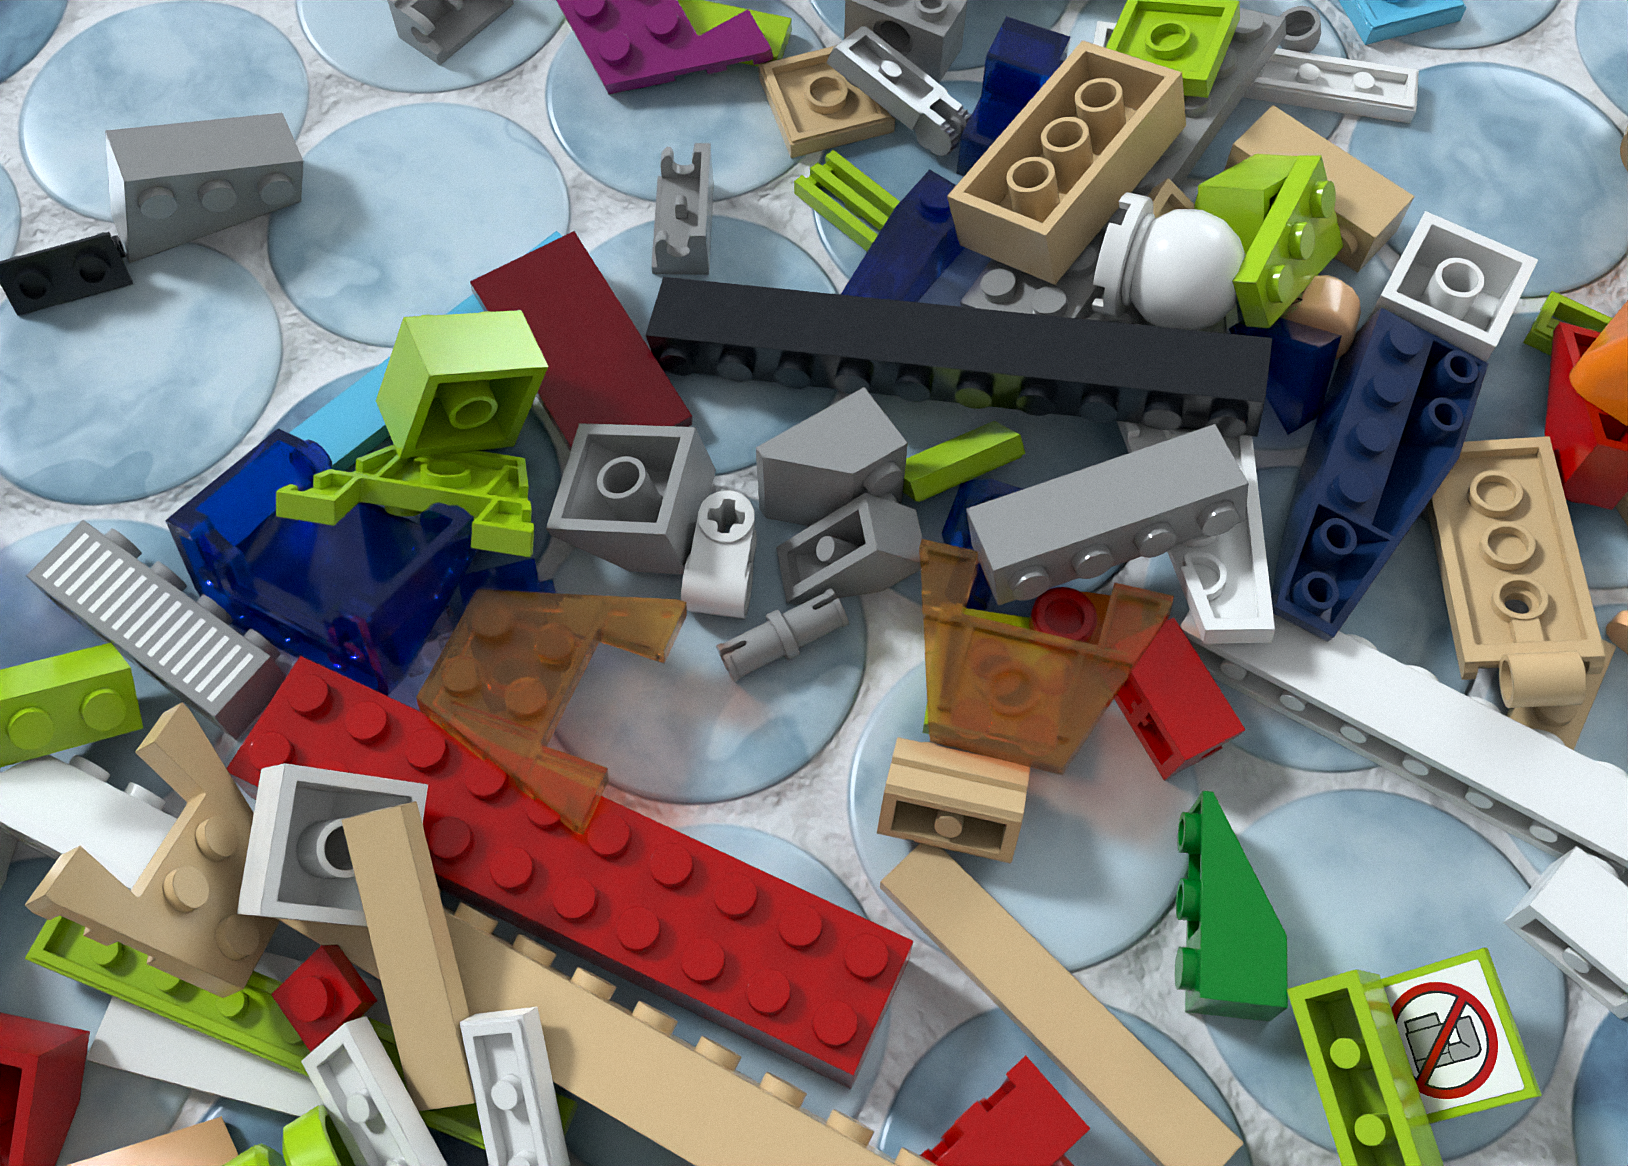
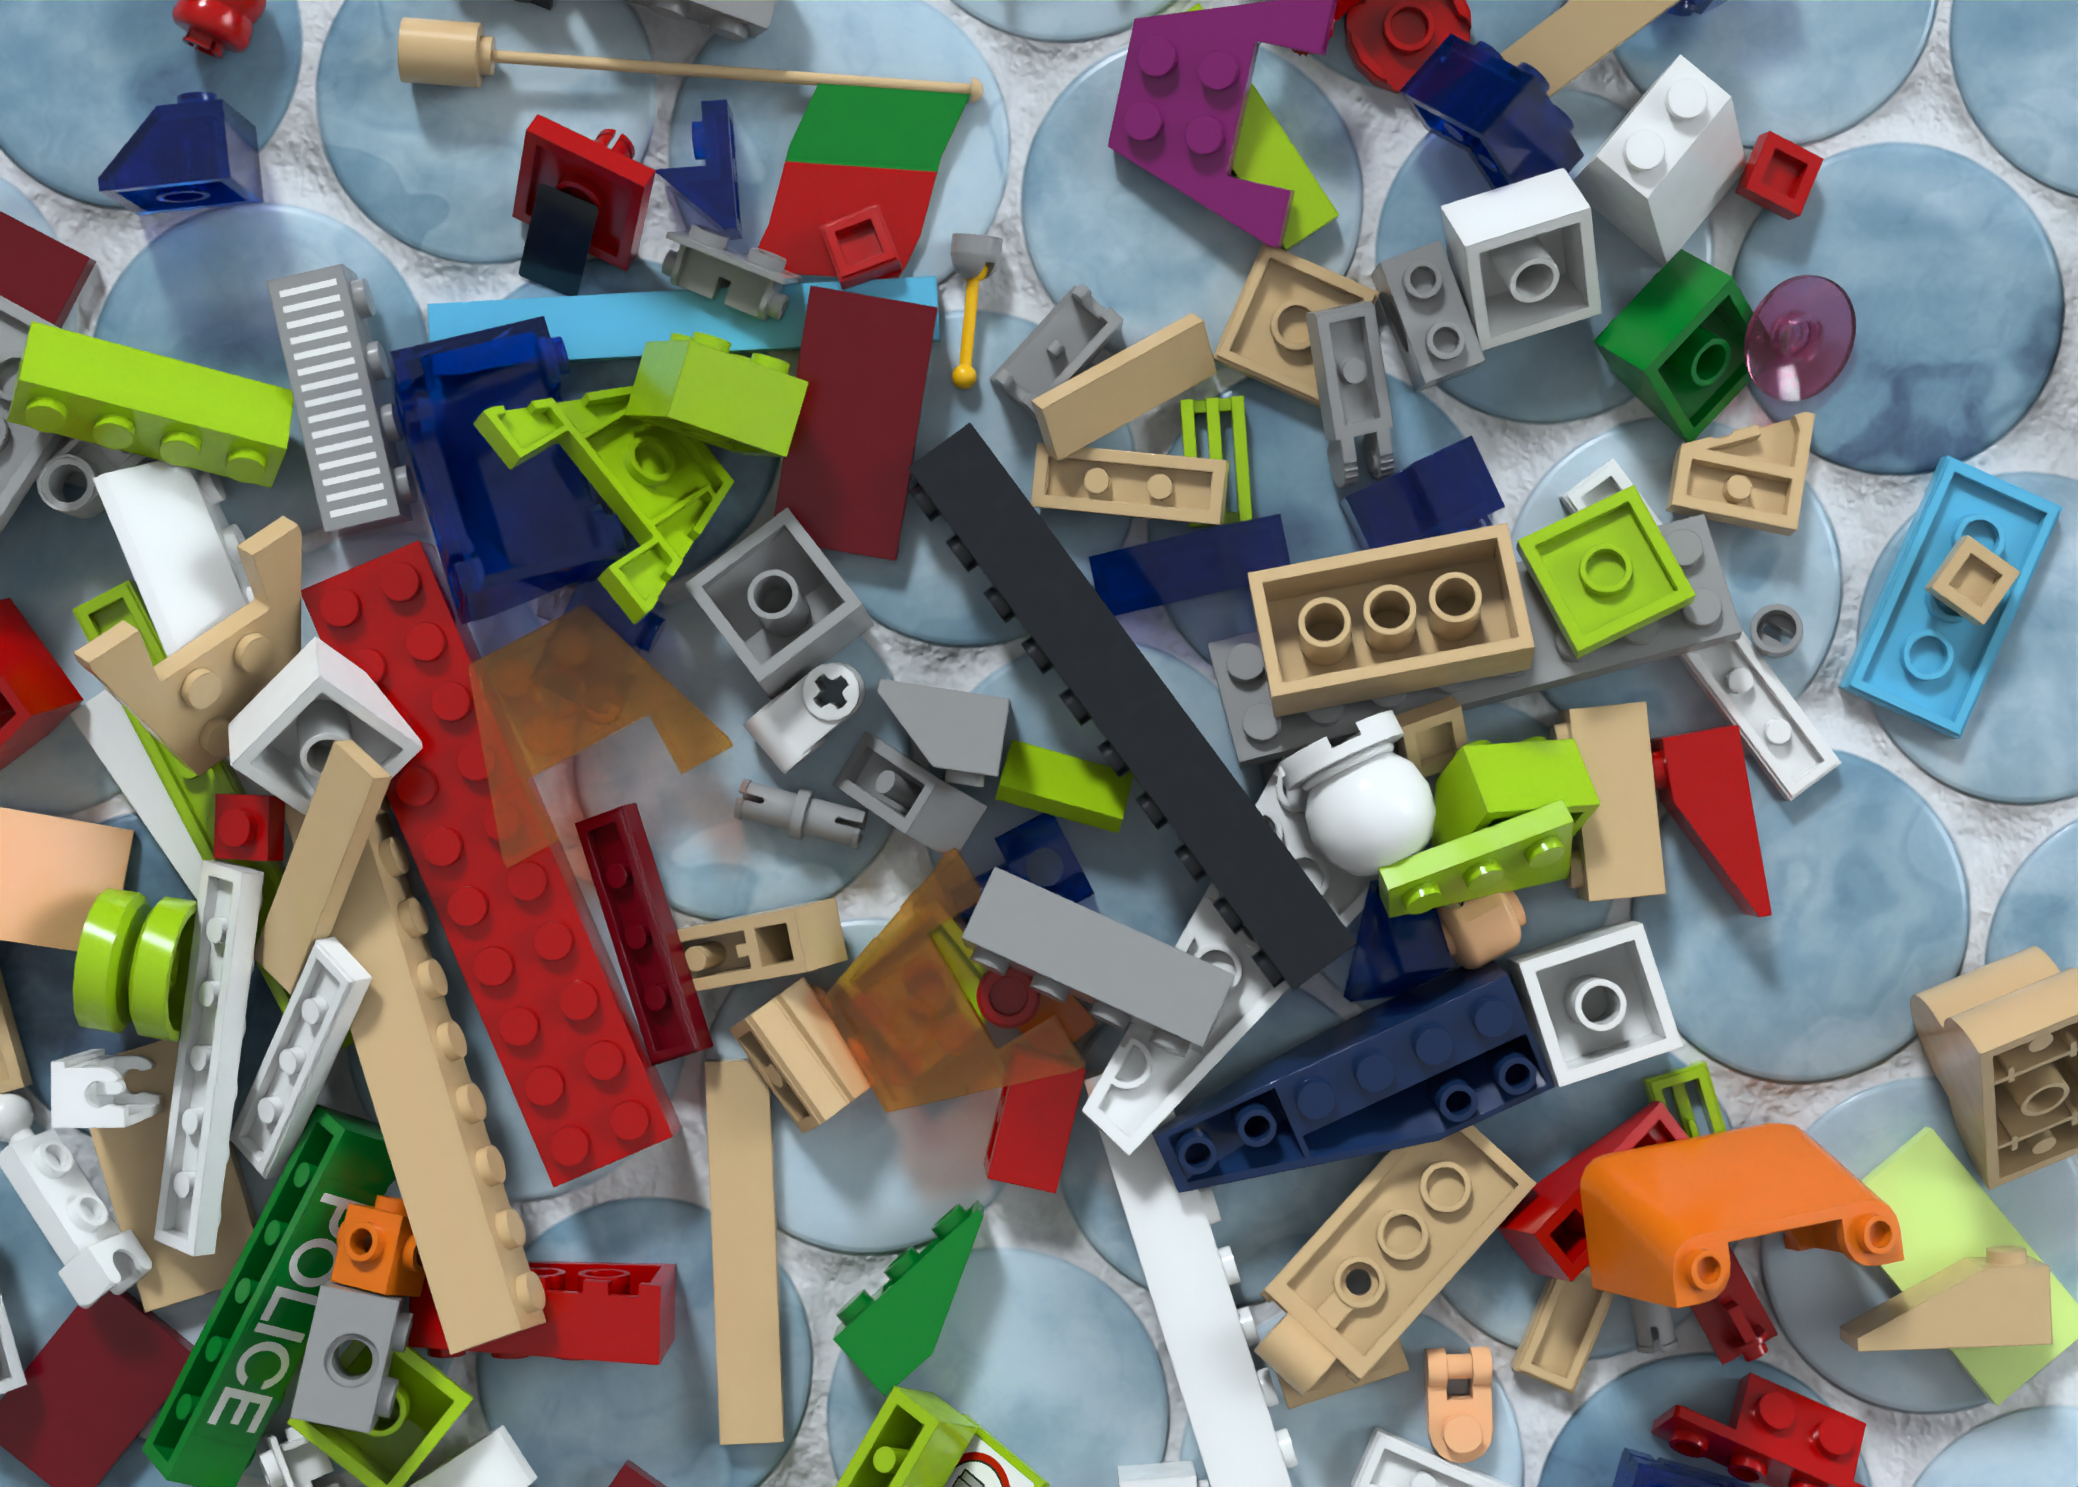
camera: 45 degrees right, 25 degrees up
none -> flag [398,17,984,279]
none -> red tile [512,114,656,272]
none -> black sticker [519,183,599,296]
none -> dark red tile [575,803,714,1066]
none -> clear blue slope [655,99,743,240]
none -> light grey hinge [662,224,802,321]
none -> tan slope [677,897,848,991]
none -> red tile [819,204,902,290]
none -> hinge [950,233,1003,390]
none -> tan tile [1031,313,1217,461]
none -> tan plate [1031,442,1230,526]
none -> red slope [1650,725,1772,917]

